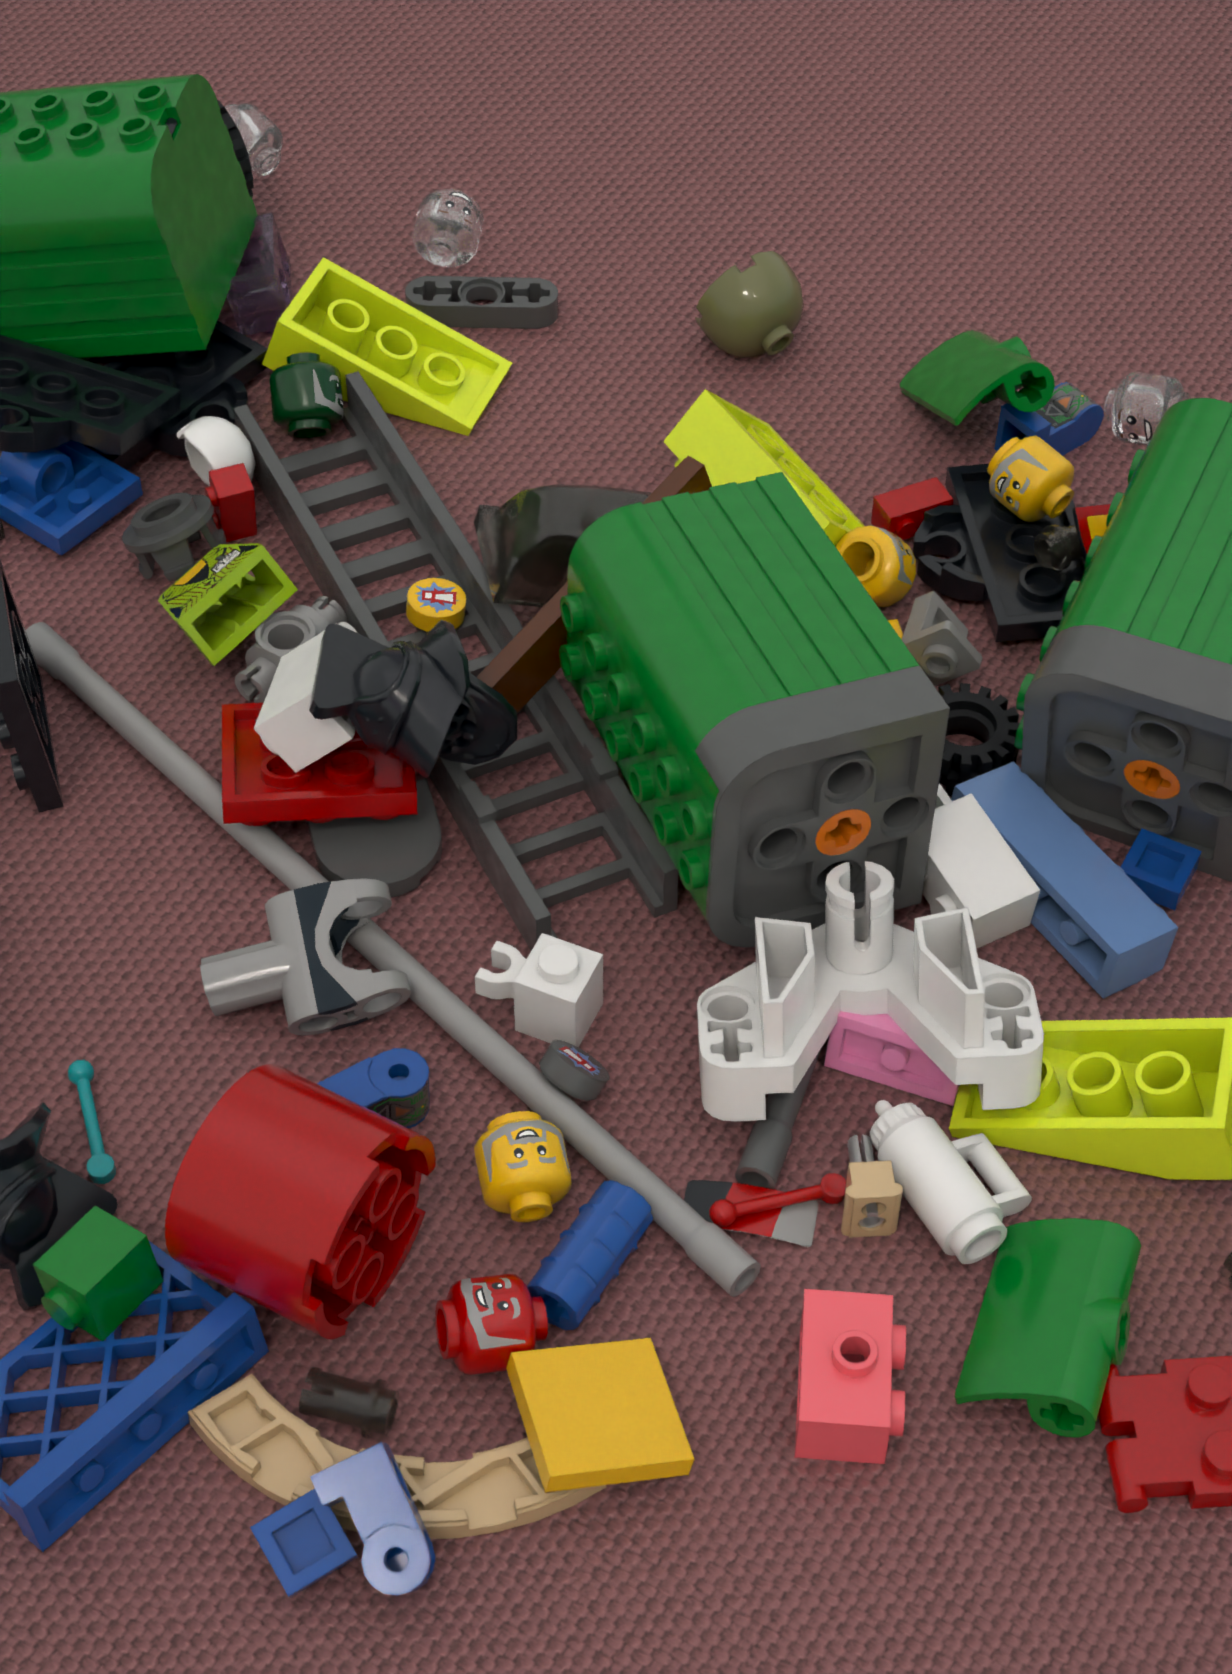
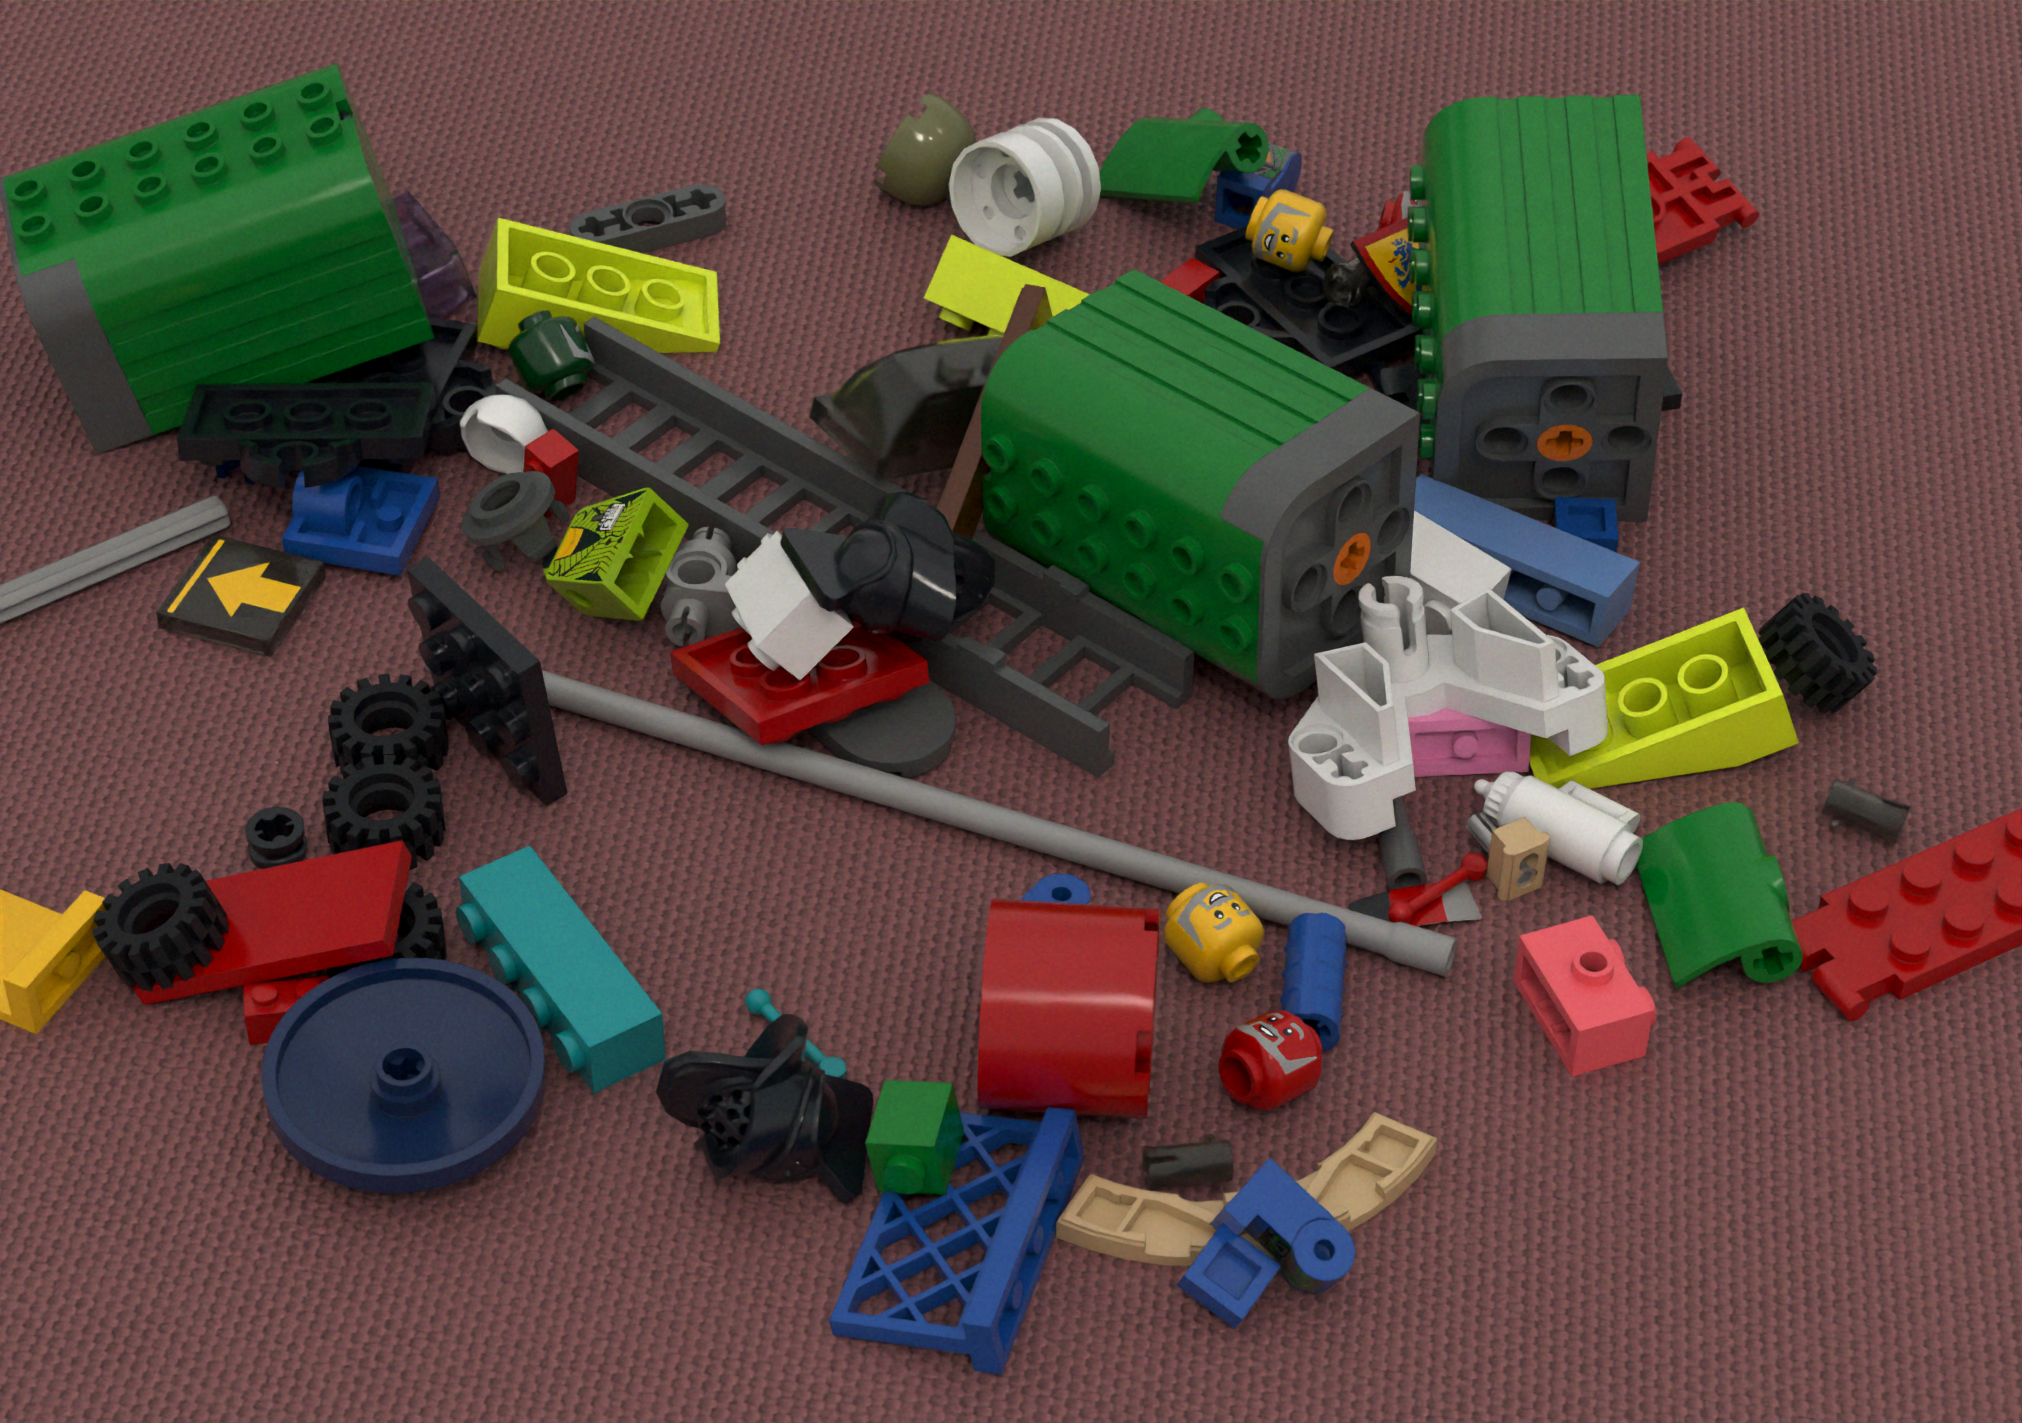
camera: 25 degrees left, 5 degrees down
light grey connector [200,878,411,1036] -> none
yellow tile [406,578,466,632] -> none
clear head [412,189,484,267] -> none
white brick [475,933,603,1047] -> none
yellow tile [506,1338,695,1493] -> none
dark grey tile [539,1040,610,1101] -> none
clear head [1104,372,1191,446] -> none
none -> white wheel [949,118,1101,257]

